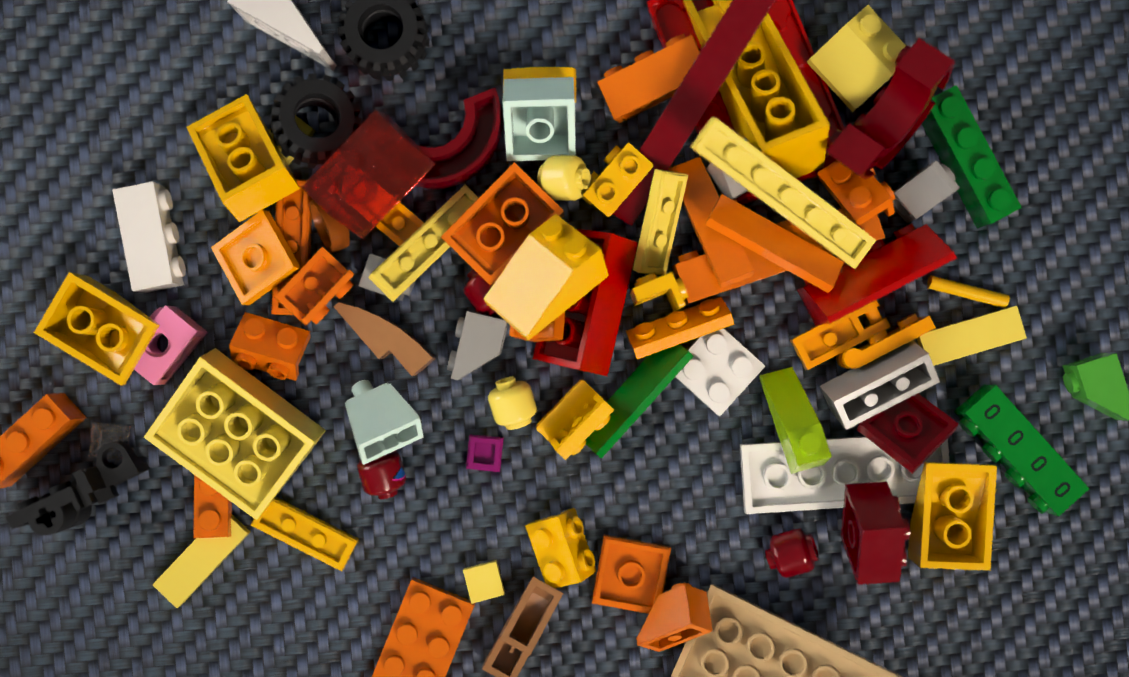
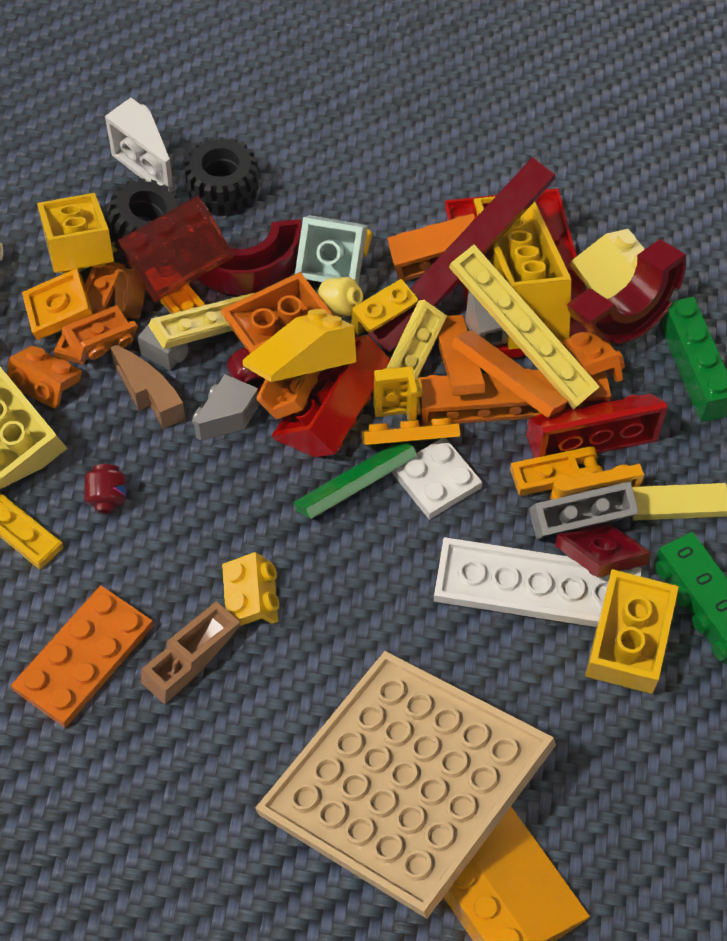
camera: 10 degrees right, 30 degrees down
light aqua torso [345,380,424,465] -> none
light yellow tile [463,560,505,604] -> none
magenta tile [466,434,504,472] -> none
light yellow head [488,376,537,430] -> none
yellow bracket [535,379,614,460] -> none
orange tile [591,534,671,614] -> none
orange slope [636,583,713,652] -> none
lime slope [759,367,832,474] -> none
dark red head [765,528,819,578] -> none
dark red brick [841,481,910,585] -> none
light grey slope [893,160,960,223] -> none
yellow piece [927,275,1010,308] -> none

